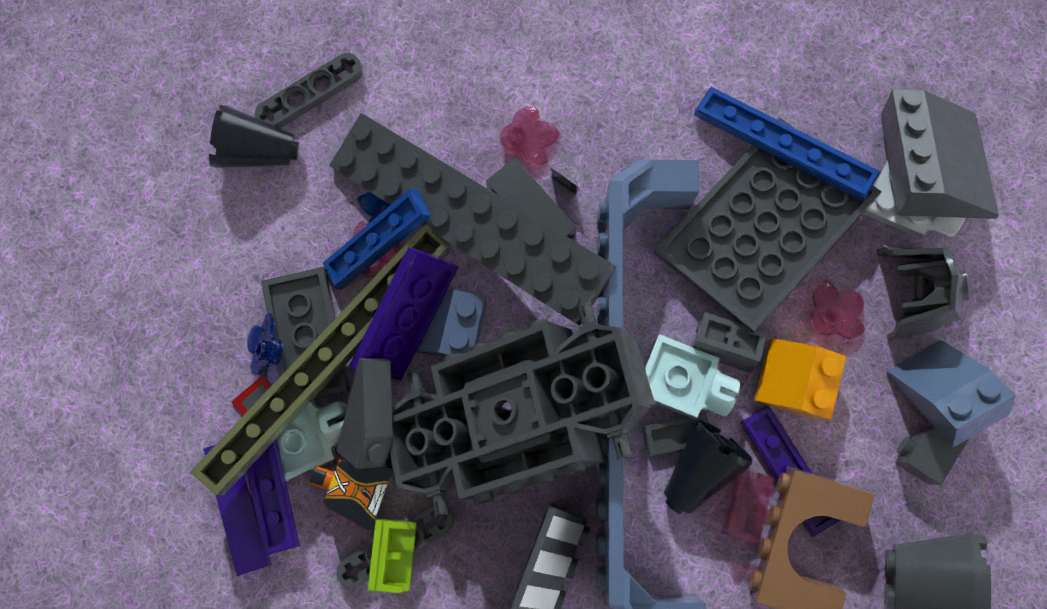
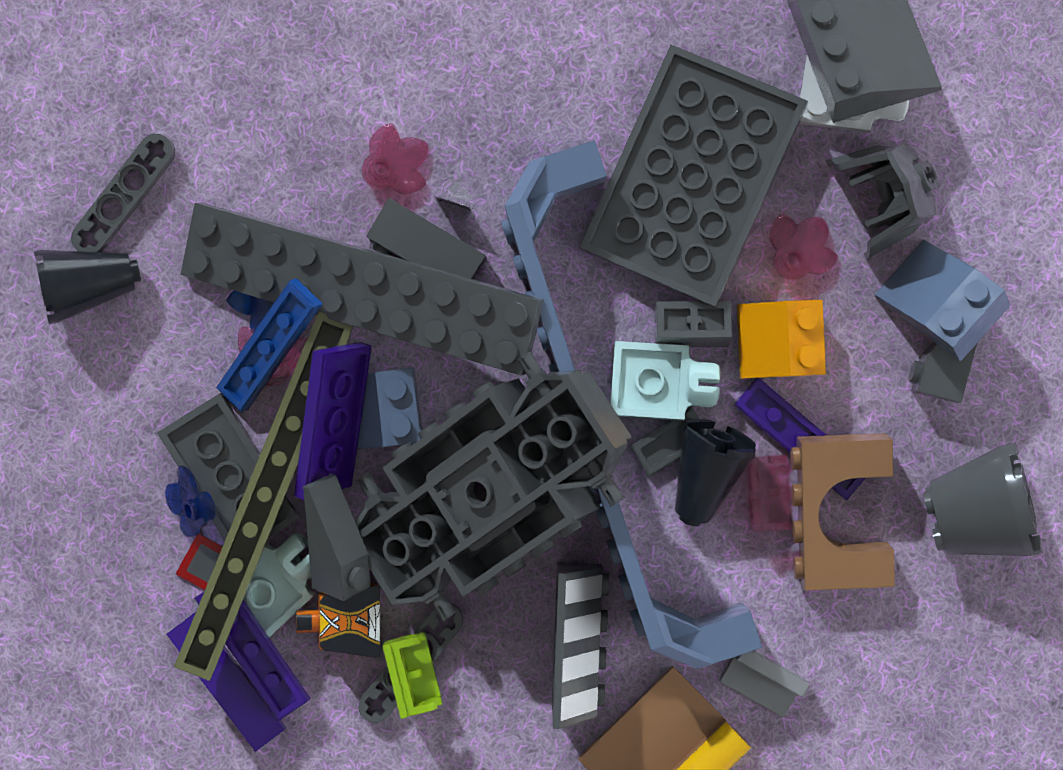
camera: 25 degrees left, 10 degrees up
blue tile [695,87,881,202] -> none

